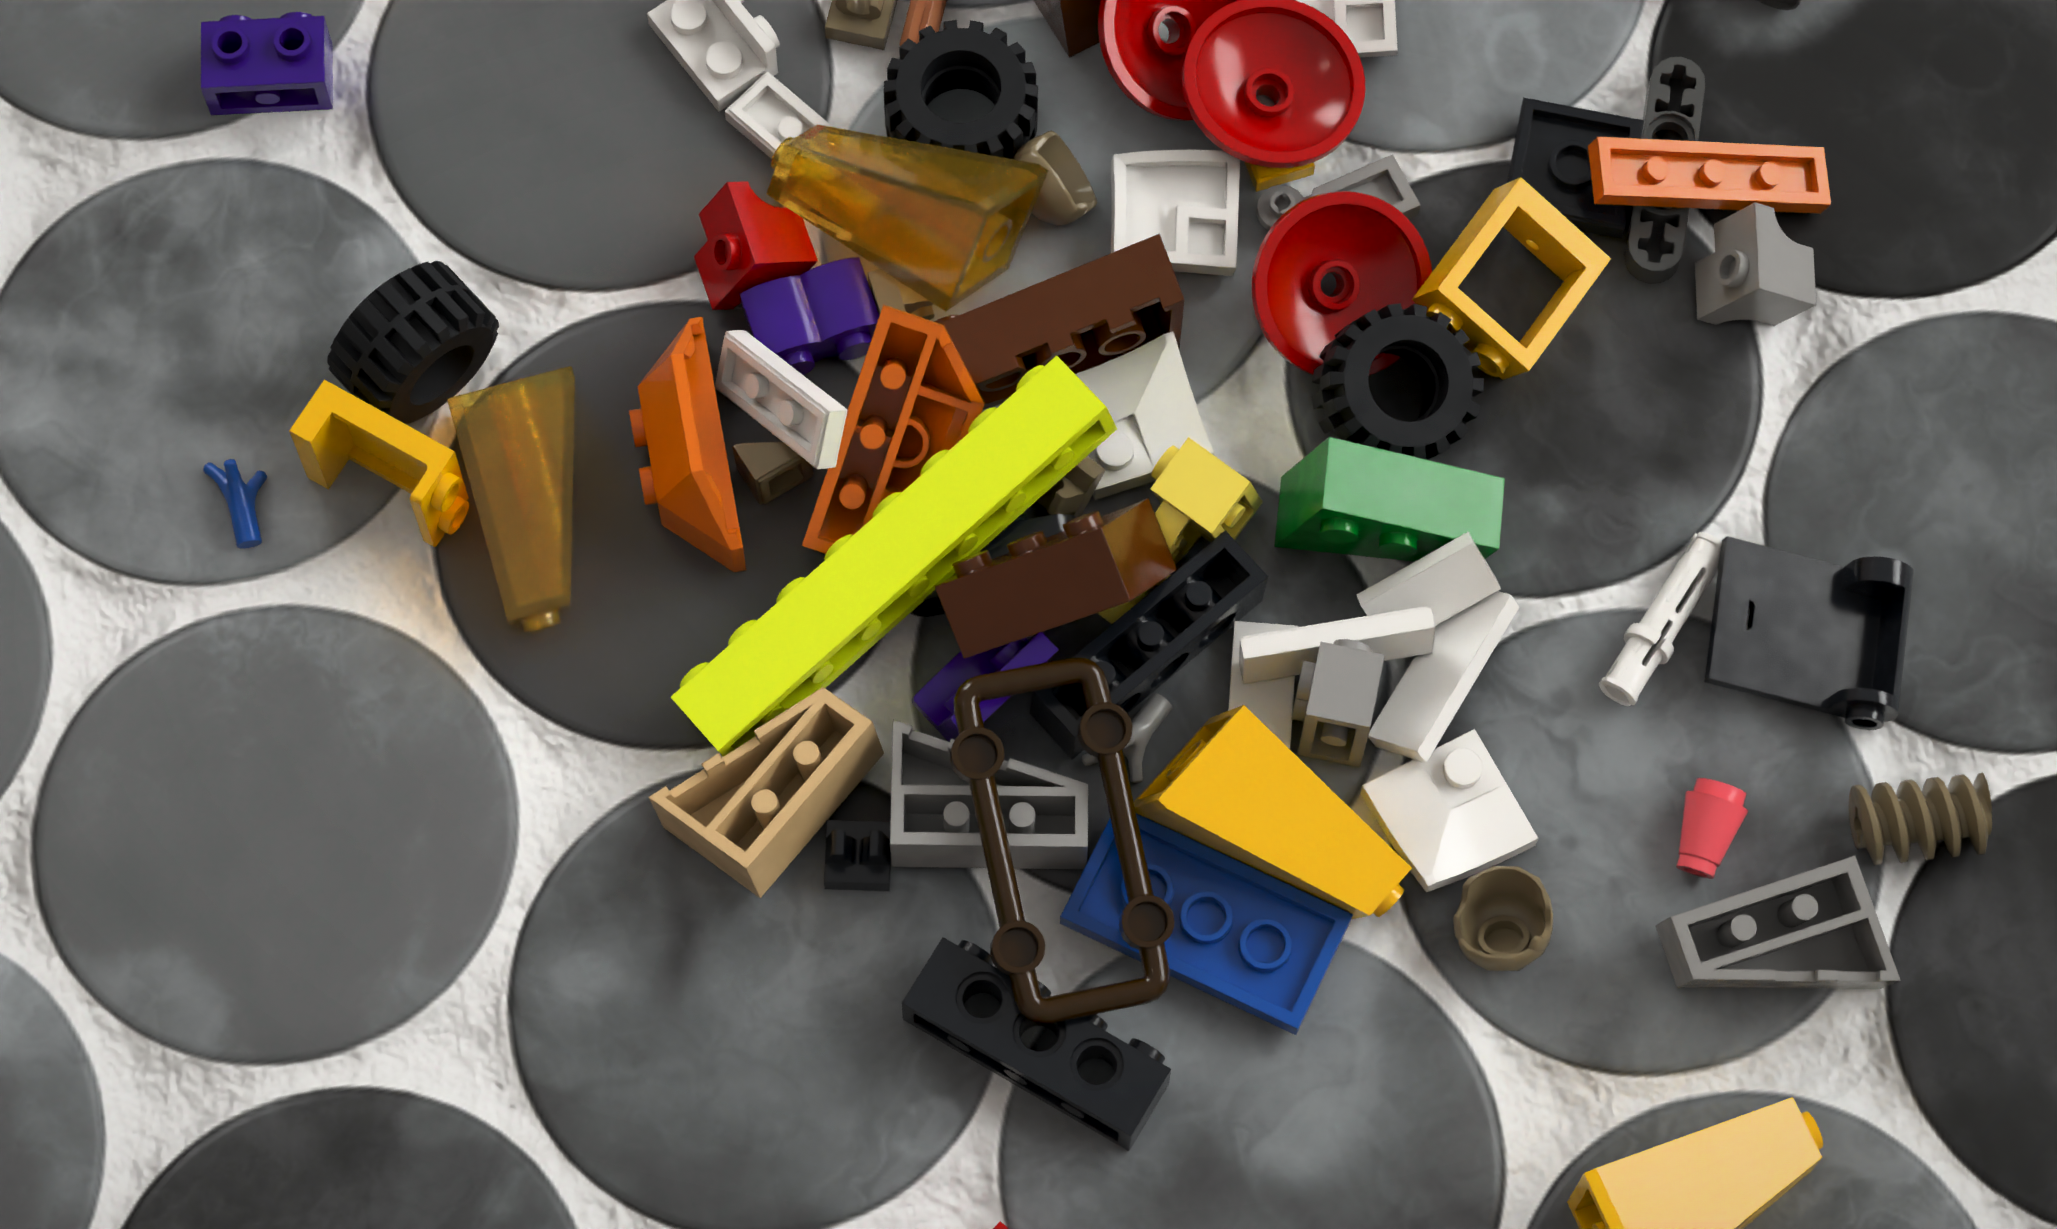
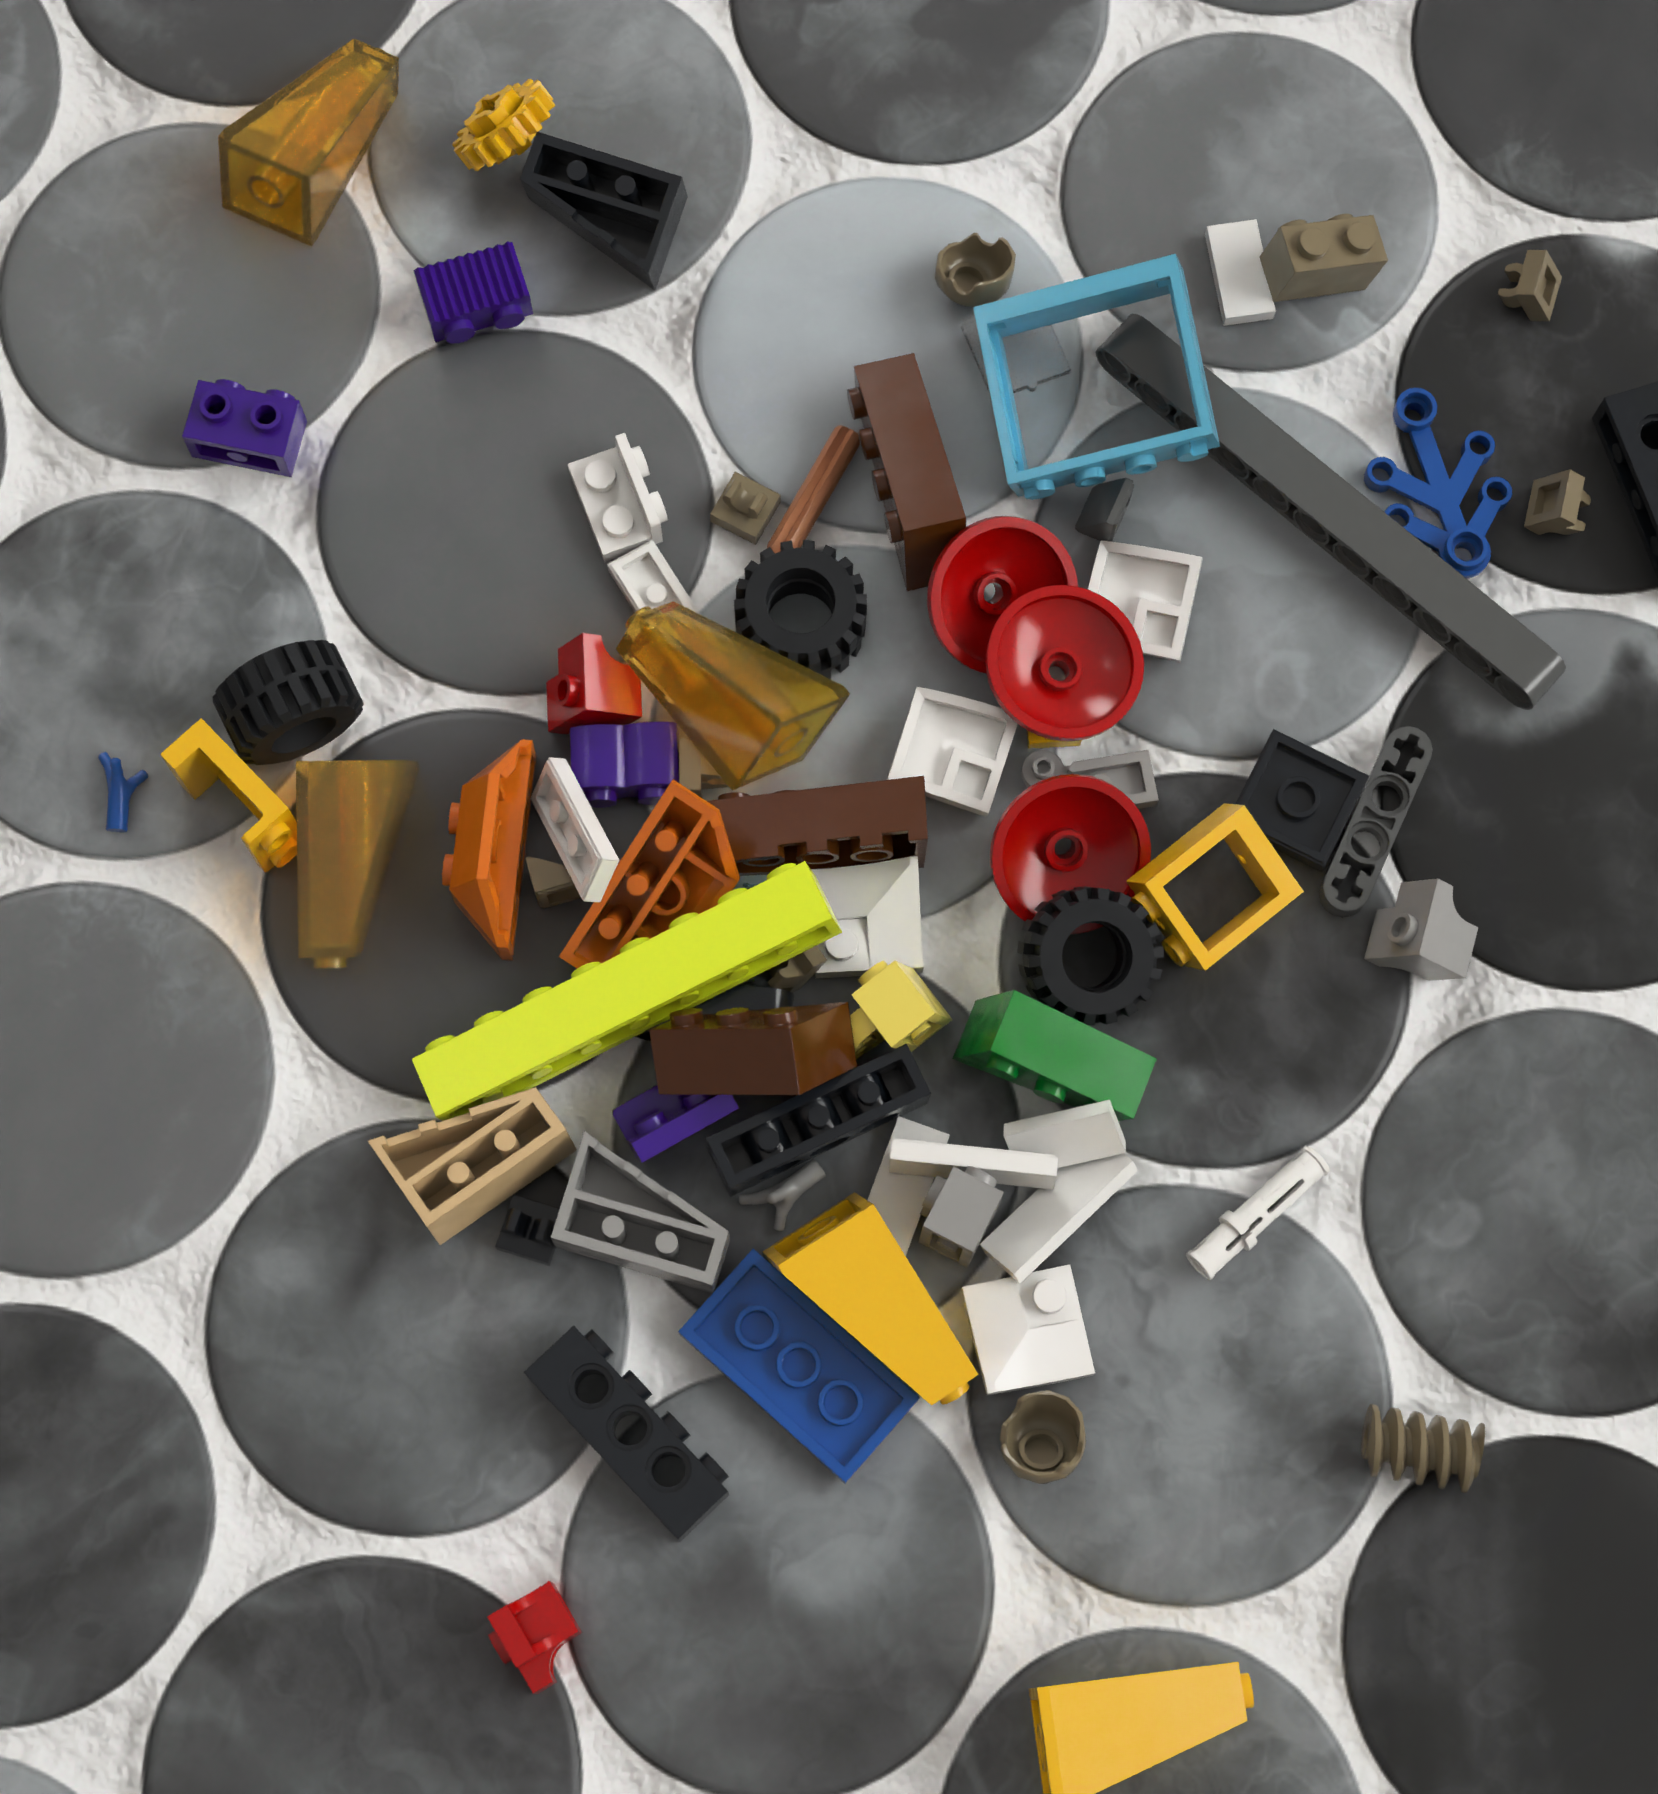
camera: 15 degrees right, 5 degrees up
dark brown bar [950,658,1174,1023] -> none
dark tan hair [1012,130,1097,226] -> none
orange plate [1588,137,1831,214] -> none
light grey wedge [1655,856,1901,989] -> none
coral cone [1676,778,1748,879] -> none
black door [1704,536,1914,730] -> none

